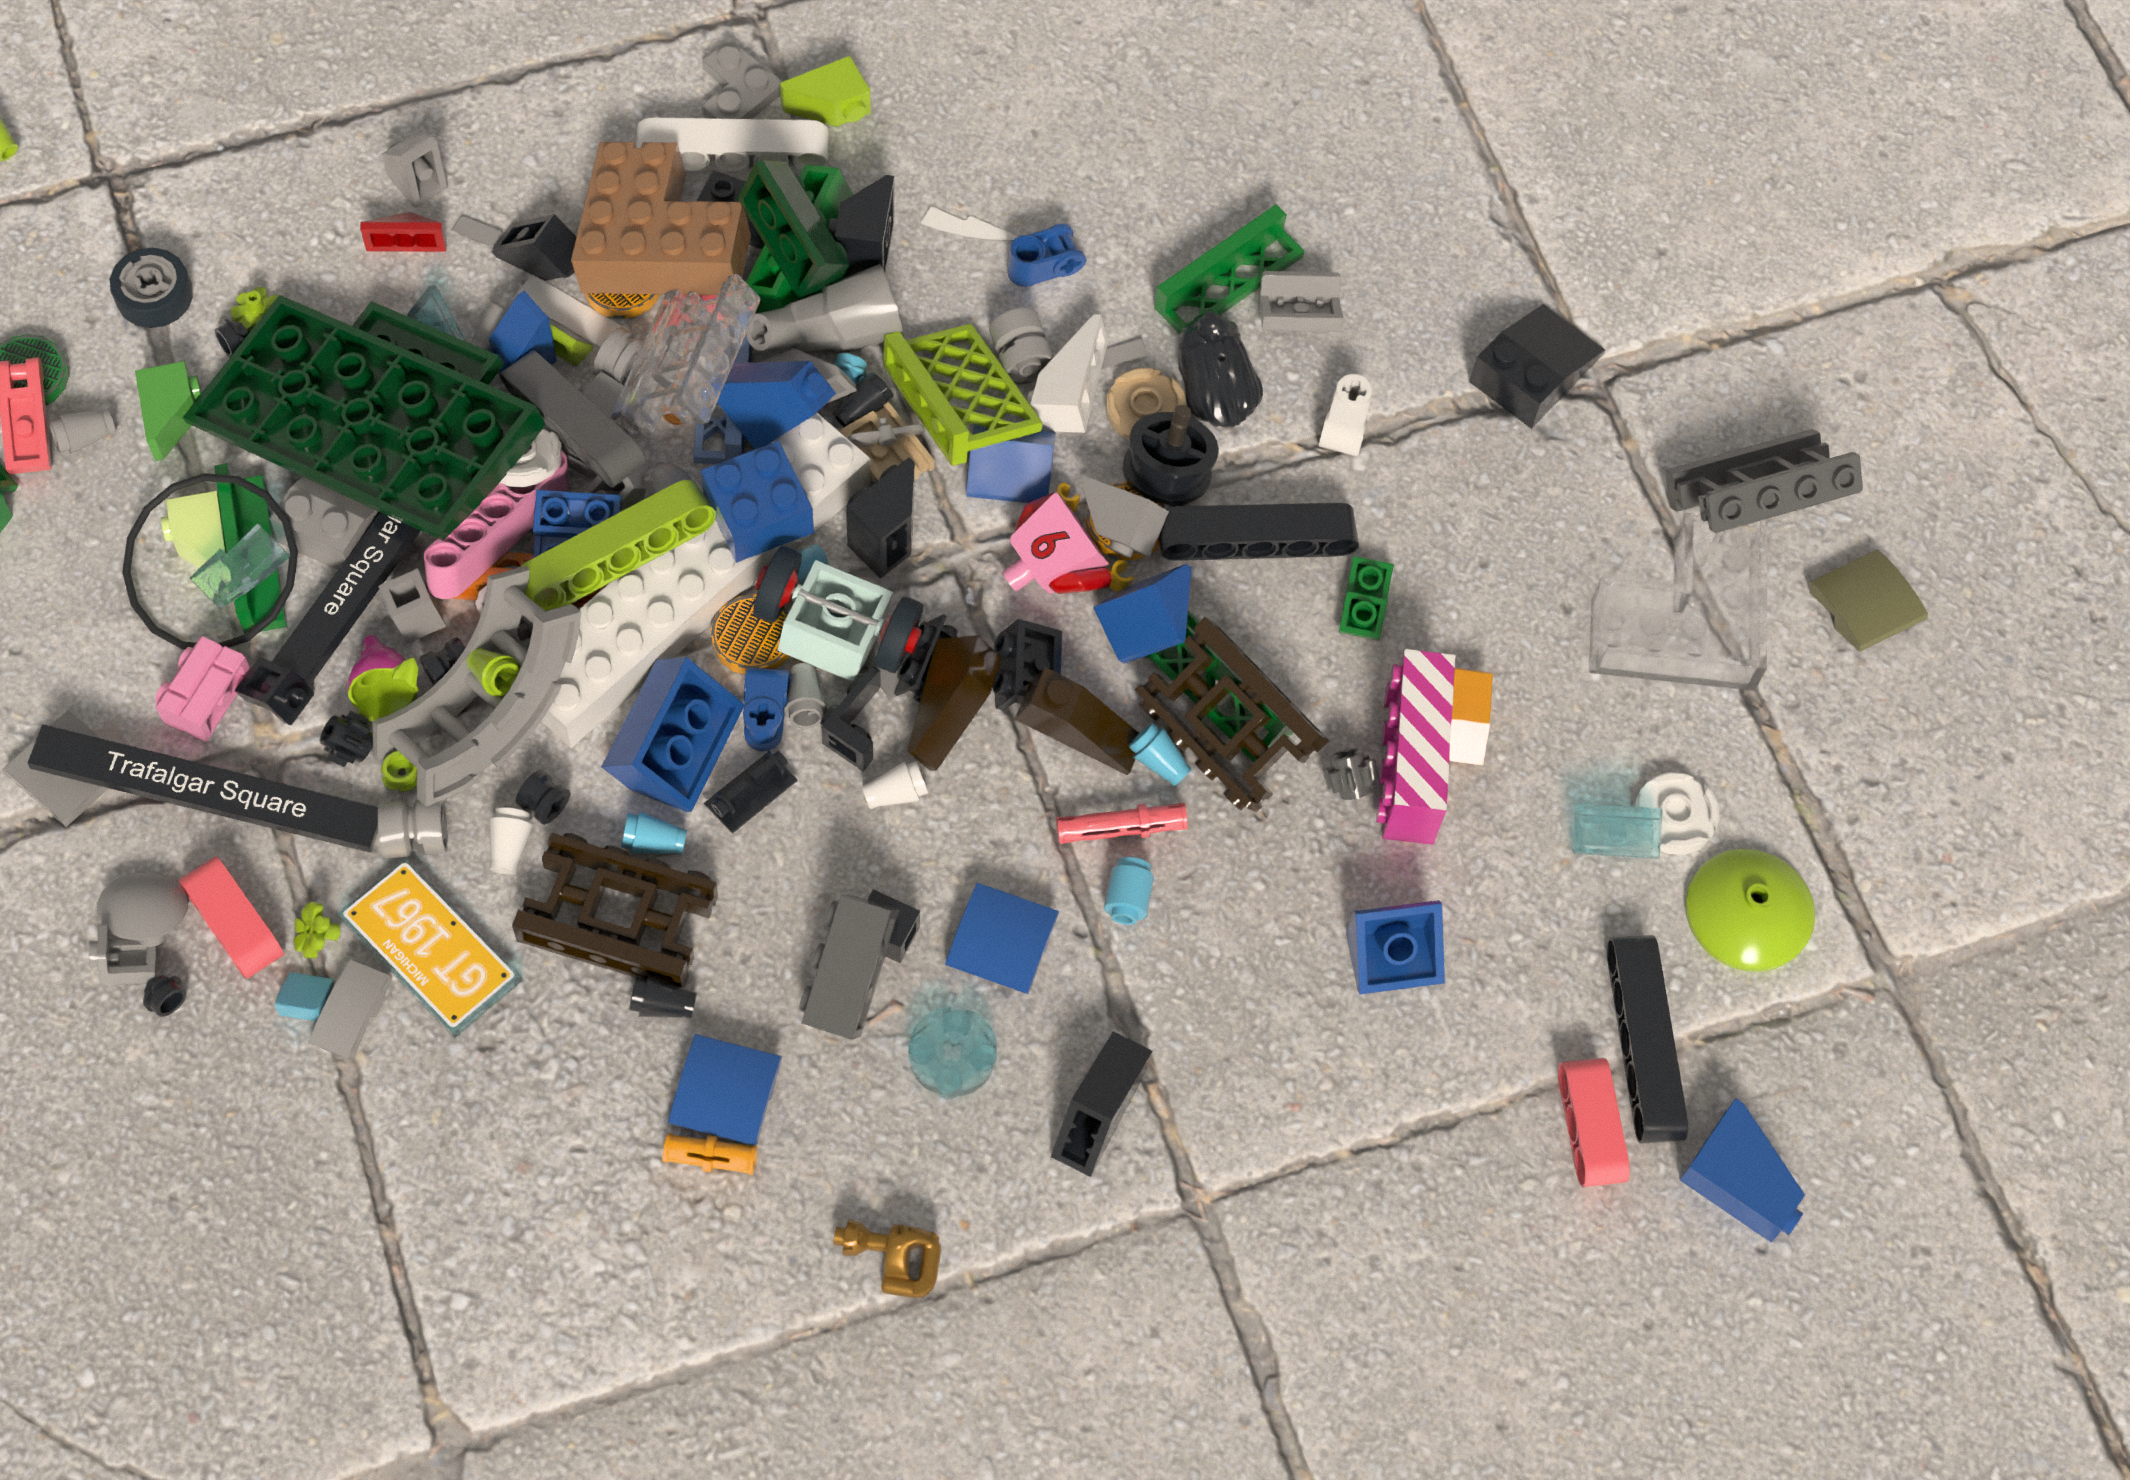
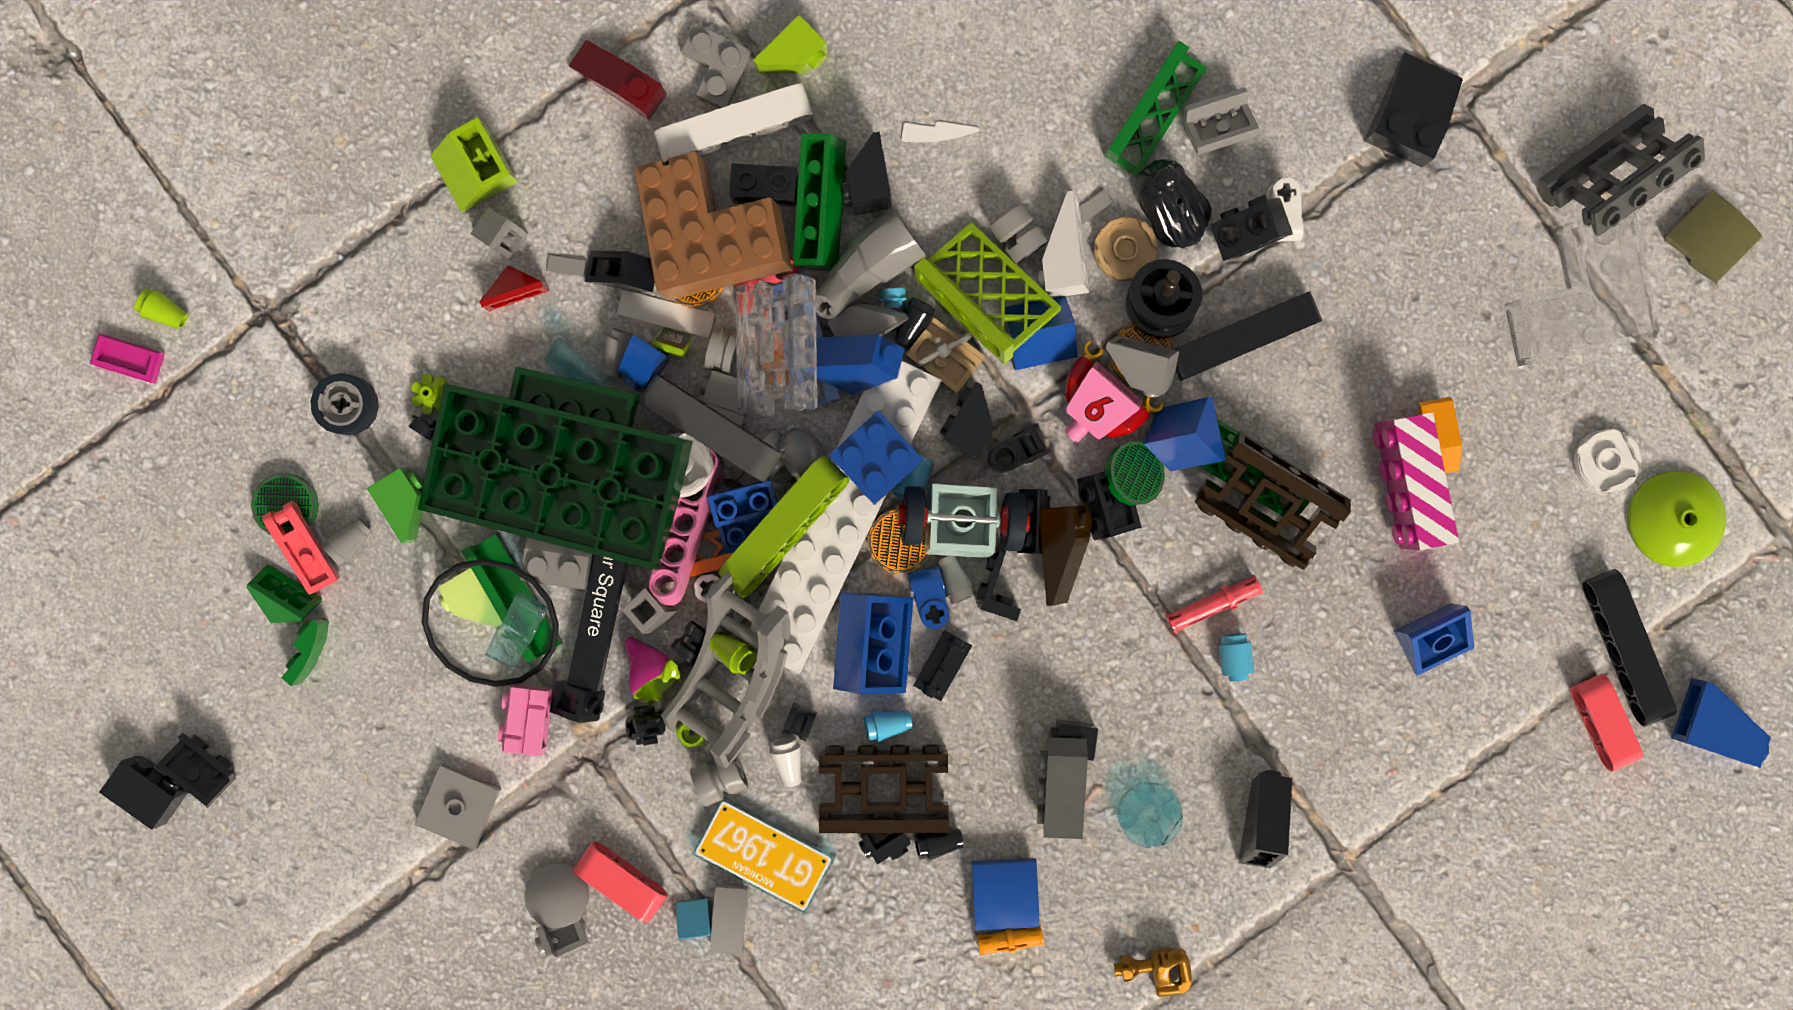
camera: 10 degrees left, 25 degrees up
black tile [27,724,378,853] -> none
black plate [143,975,186,1017] -> none
lime plant [293,902,341,958] -> none
dark green slope [737,160,849,299] -> none
white cone [861,761,928,810] -> none
blue slope [945,882,1060,994] -> none
blue piece [1007,223,1087,287] -> none
dark brown slope [1014,667,1139,775] -> none
medium azure cone [1128,723,1191,786] -> none
dark grey gear [1323,748,1380,800] -> none
green slope [1338,556,1394,641] -> none
clear light blue slope [1573,804,1663,859] -> none
none -> lime slope [430,117,518,213]
none -> dark red slope [569,40,667,120]
none -> black bracket [858,833,911,864]
none -> black piece [988,423,1052,473]
none -> tile [1104,441,1165,506]
none -> black brick [1210,195,1293,261]

